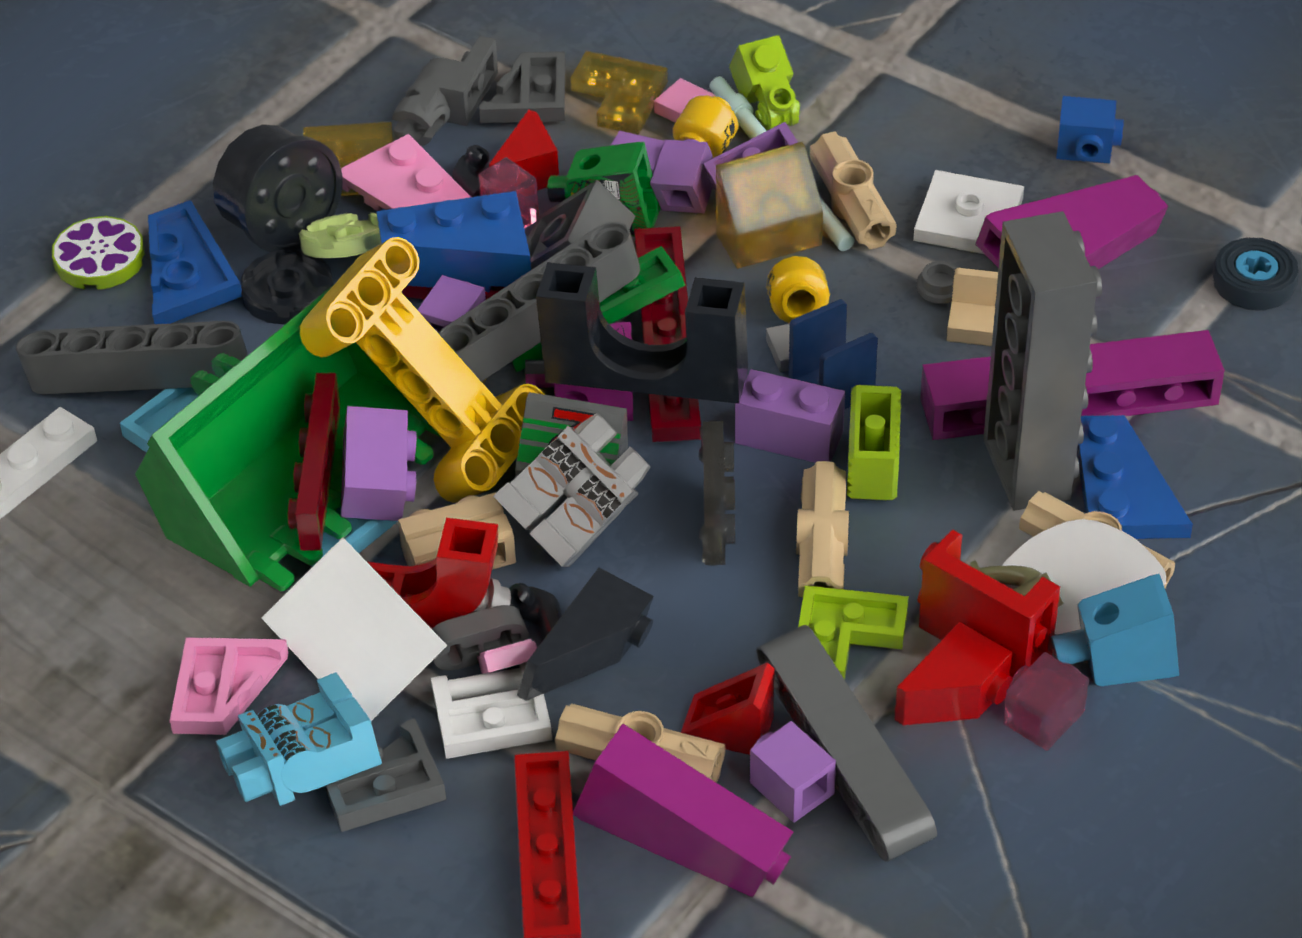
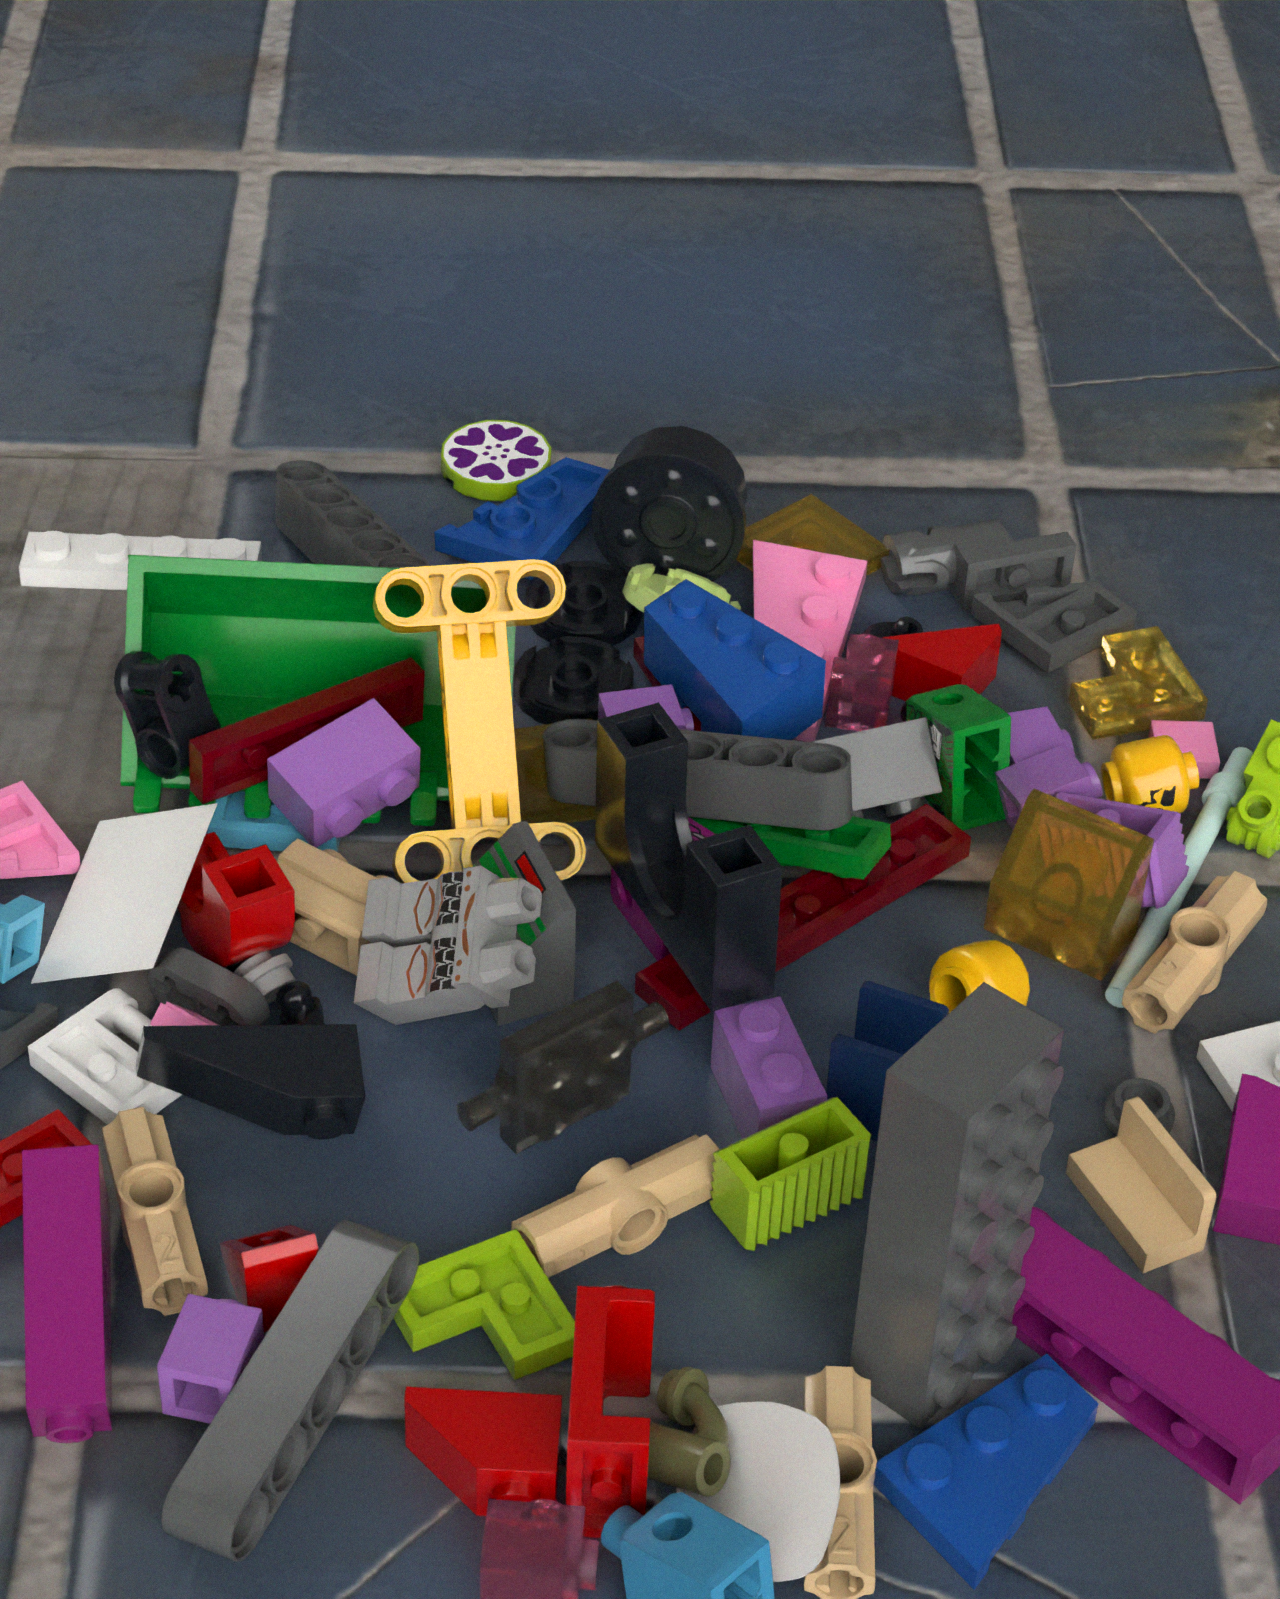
camera: 50 degrees right, 5 degrees down
none -> black piece [114,651,221,779]

